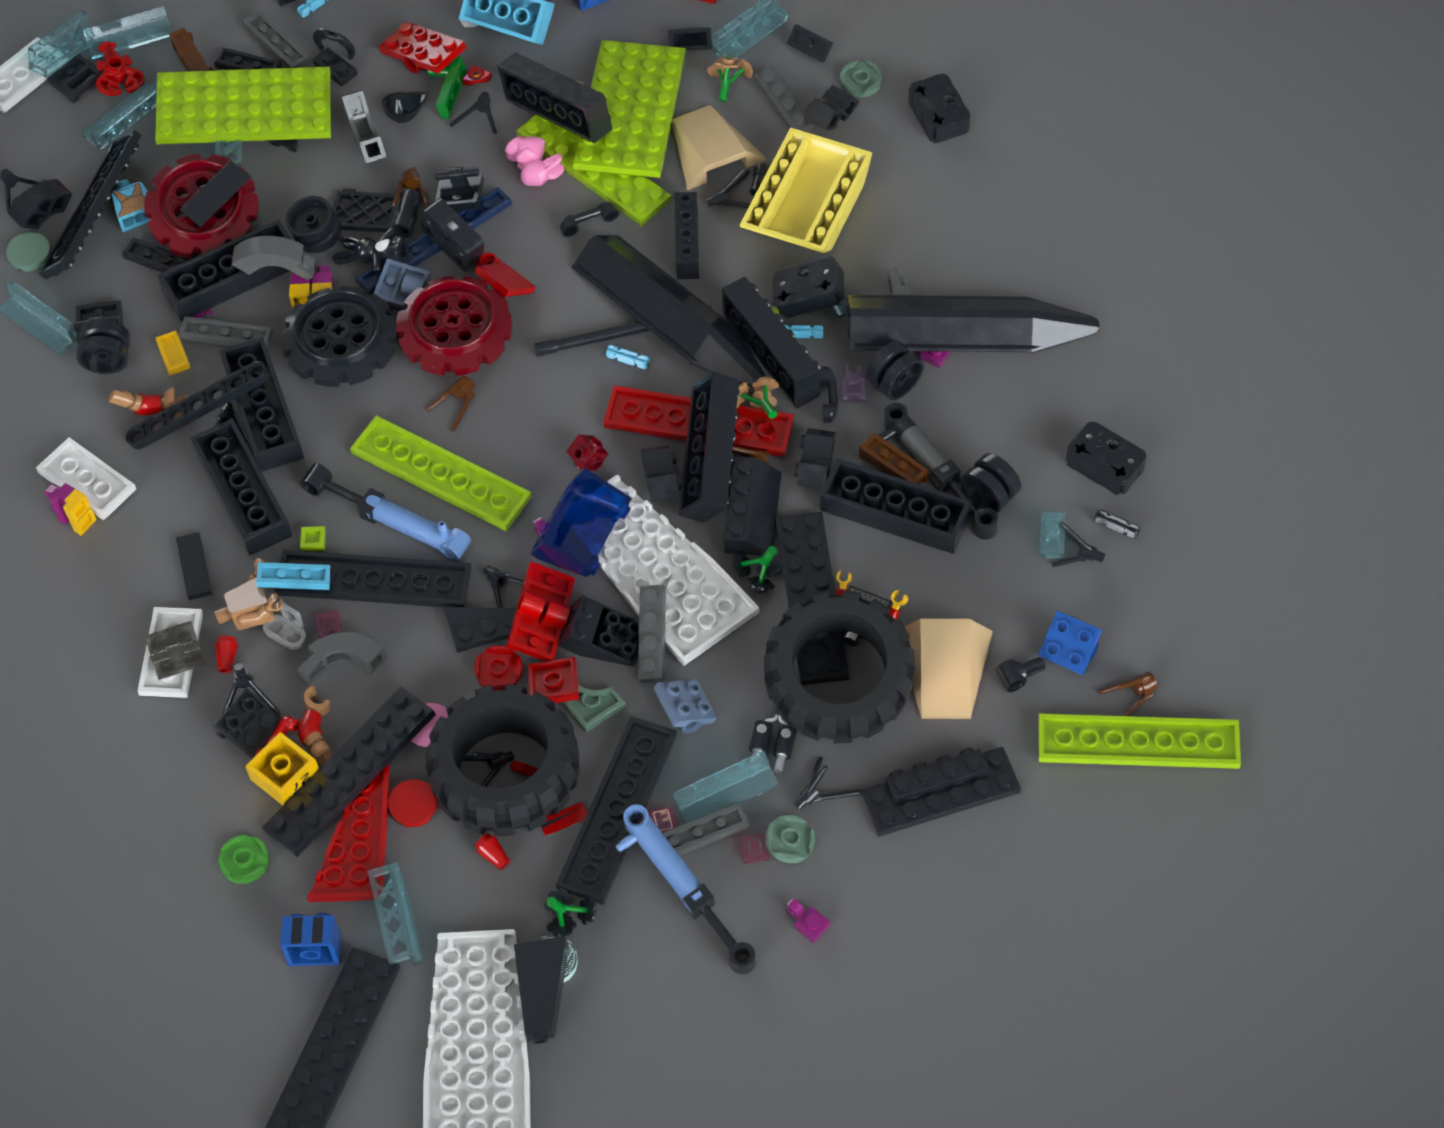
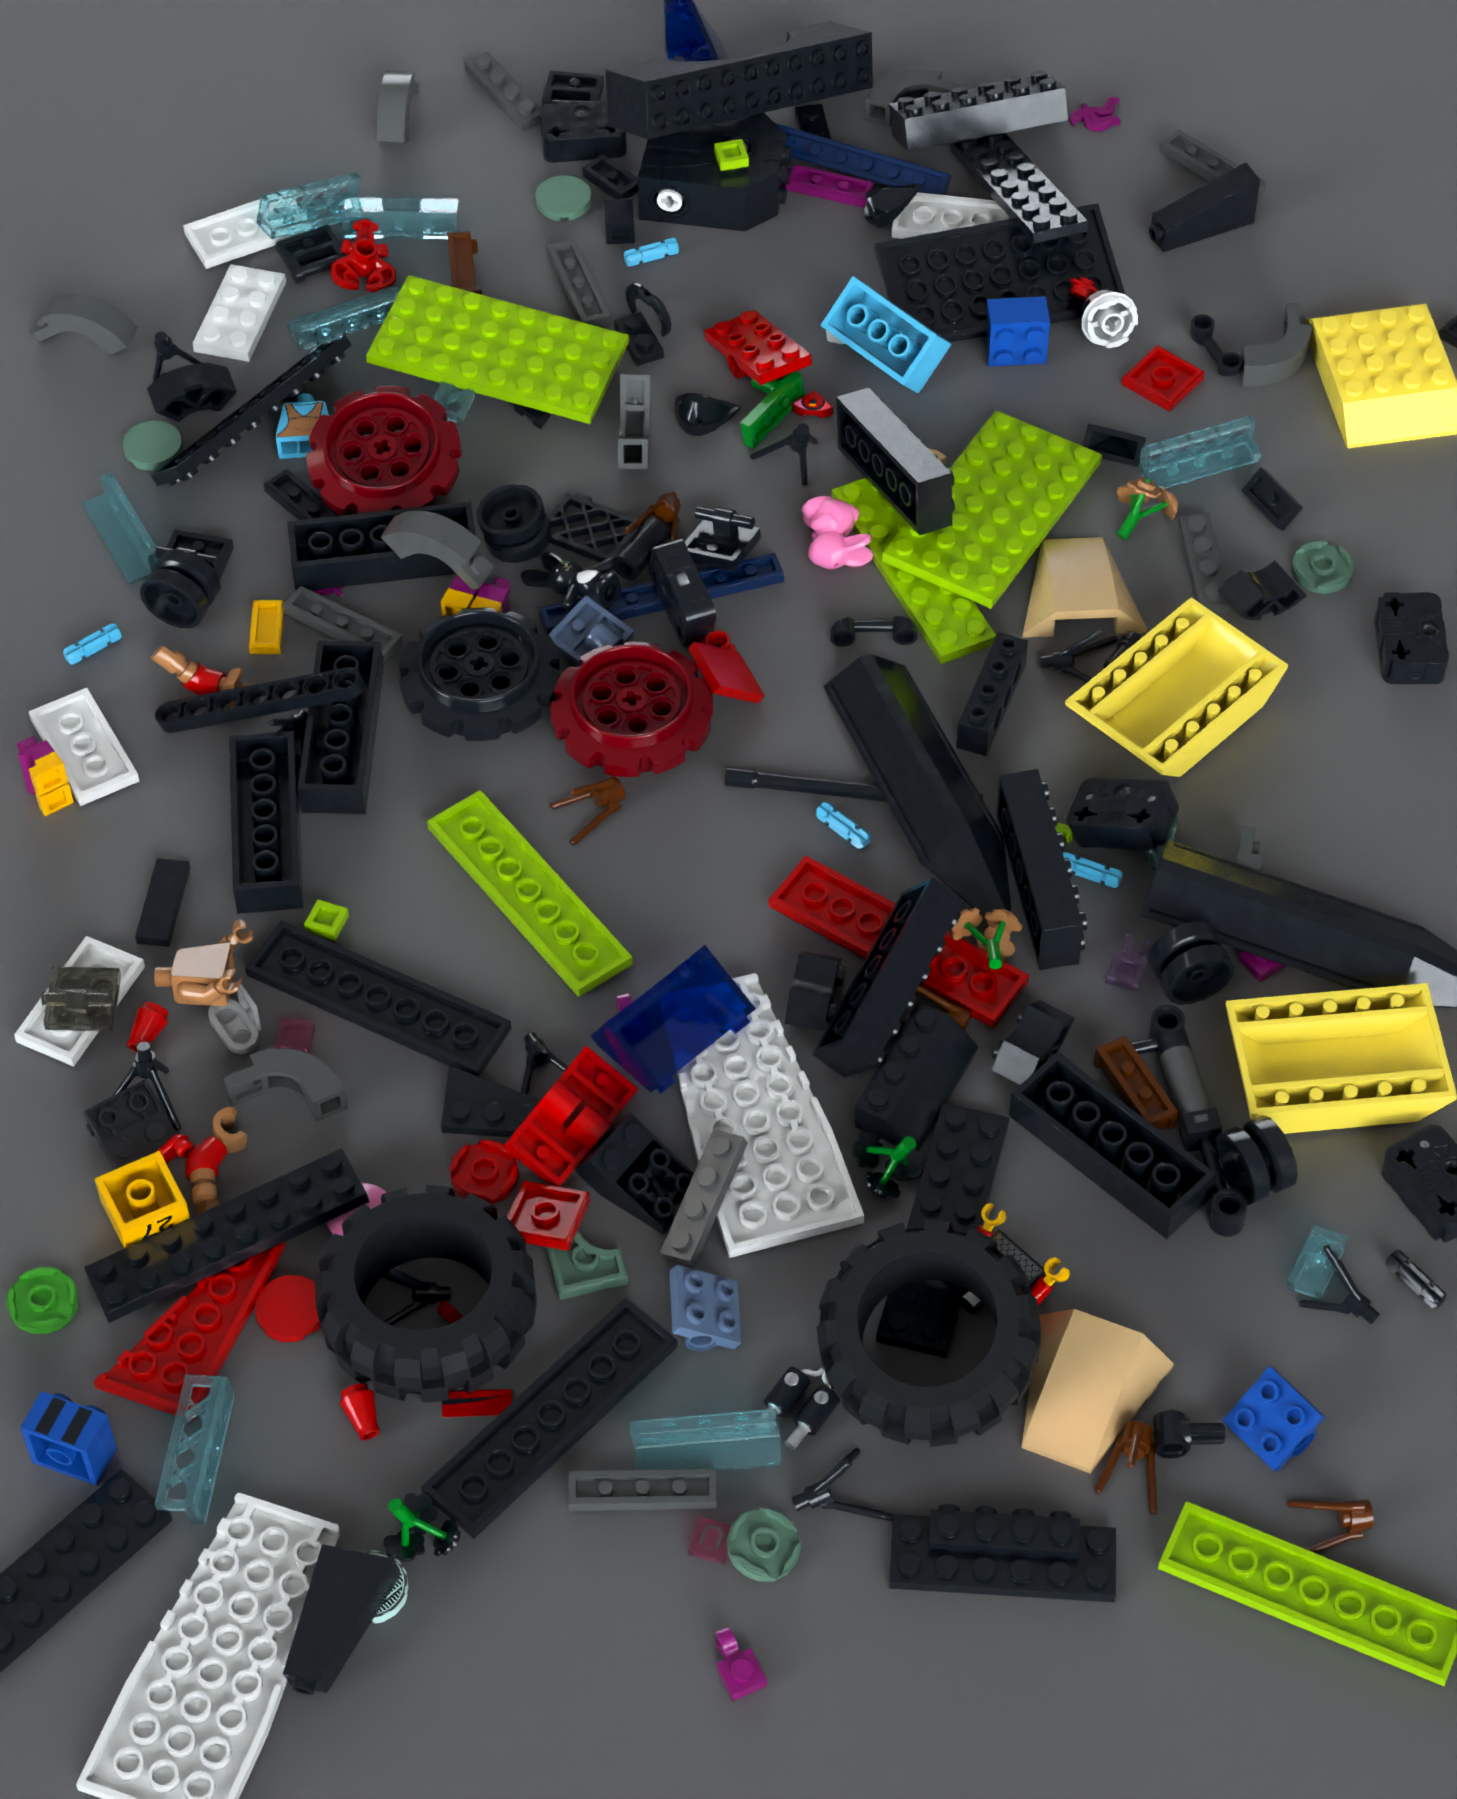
camera: 20 degrees right, 5 degrees down
black sticker [180,160,251,227] -> none
black tile [214,47,282,70] -> none
medium azure plate [256,562,330,590] -> none
medium blue piece [300,463,471,561] -> none
dark red brick [566,434,609,471] -> none
medium blue piece [616,804,756,974] -> none
clear pink tile [648,807,678,833] -> none
black bar [820,366,838,423] -> none
none -> medium azure axle [63,623,122,665]
none -> white plate [192,264,286,362]
none -> reddish brown plant [1094,1421,1157,1514]
none -> light yellow slope [1225,983,1457,1134]

